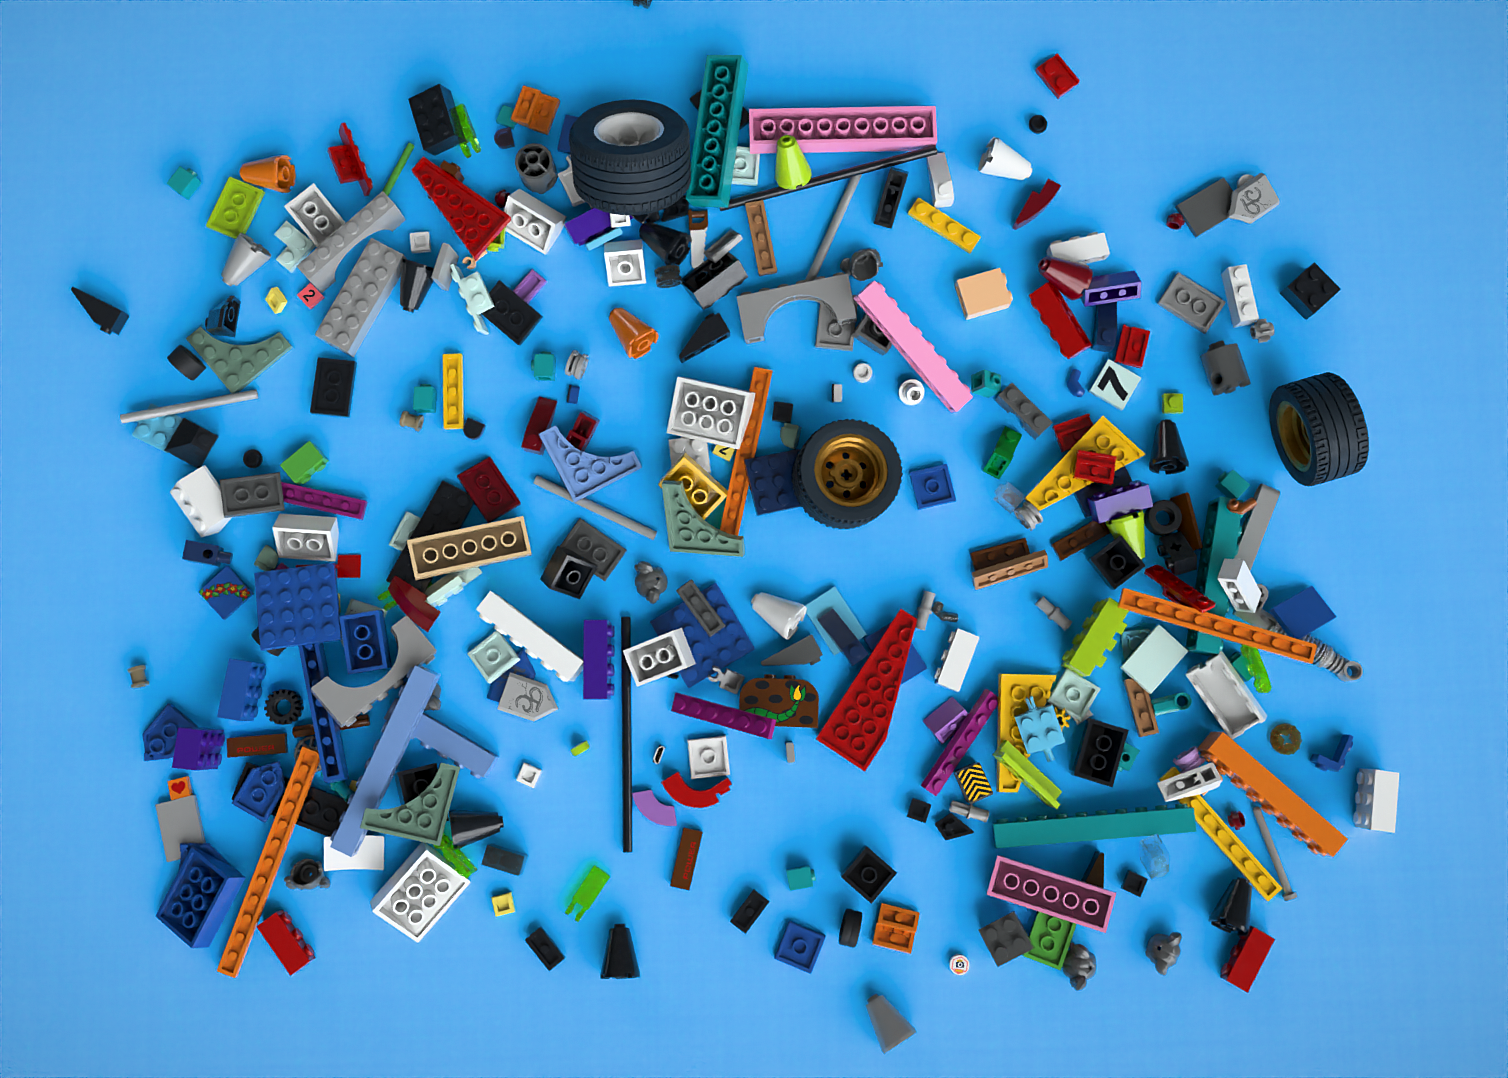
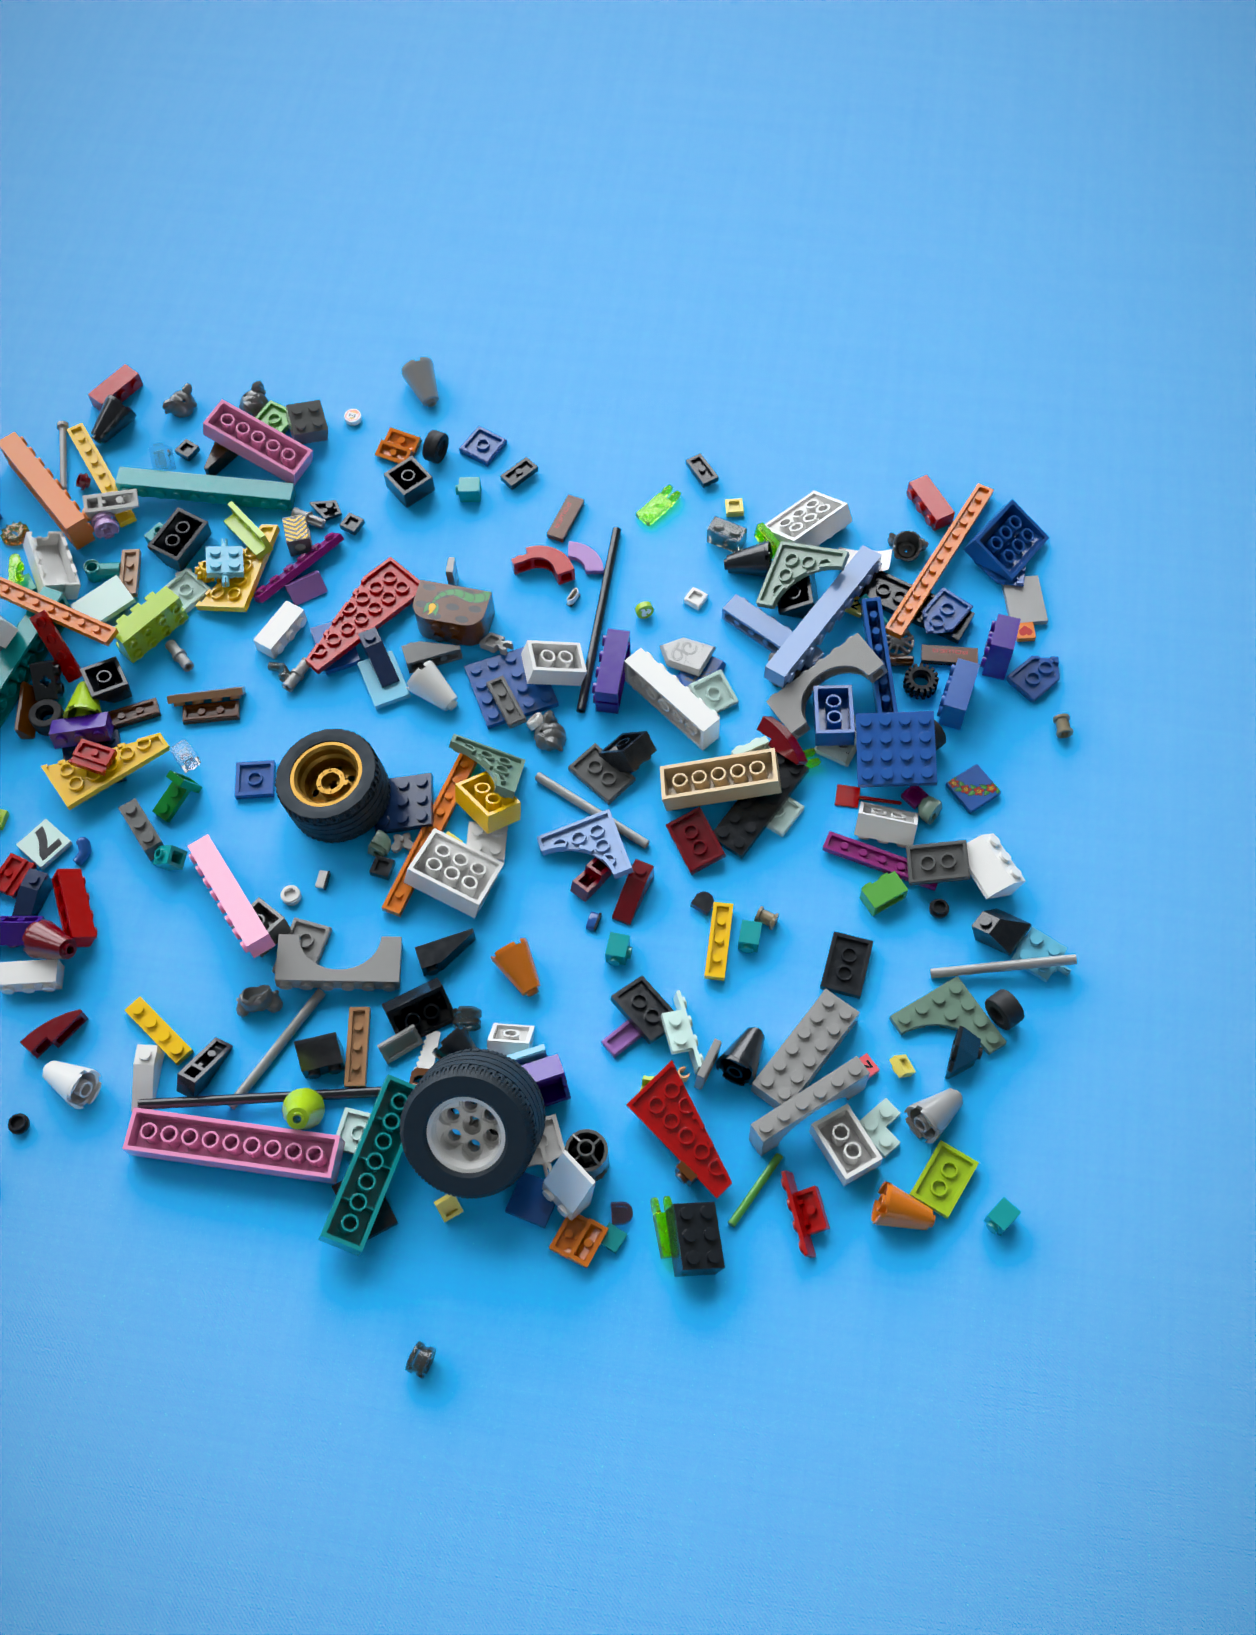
camera: 170 degrees left, 20 degrees down
black slope [71,286,129,335] -> none
dark blue torso [182,540,233,567] -> none
white plate [410,232,431,253] -> none
dark red plate [495,189,510,208] -> none
white slope [503,189,566,255] -> none
light grey wheel [565,350,589,380] -> none
black cone [600,924,640,979] -> none
magenta plate [671,693,776,739] -> none
white tile [687,736,730,779] -> none
white piece [898,379,925,405] -> none
light nougat brick [954,268,1013,320] -> none
light grey wheel [1014,501,1043,531] -> none
red plate [1052,413,1093,452] -> none
black cone [1149,419,1189,475] -> none
none -> black slope [294,1032,346,1079]
none -> light grey piece [391,833,414,853]
none -> white tile [526,712,543,731]
none -> white slope [542,1150,596,1221]

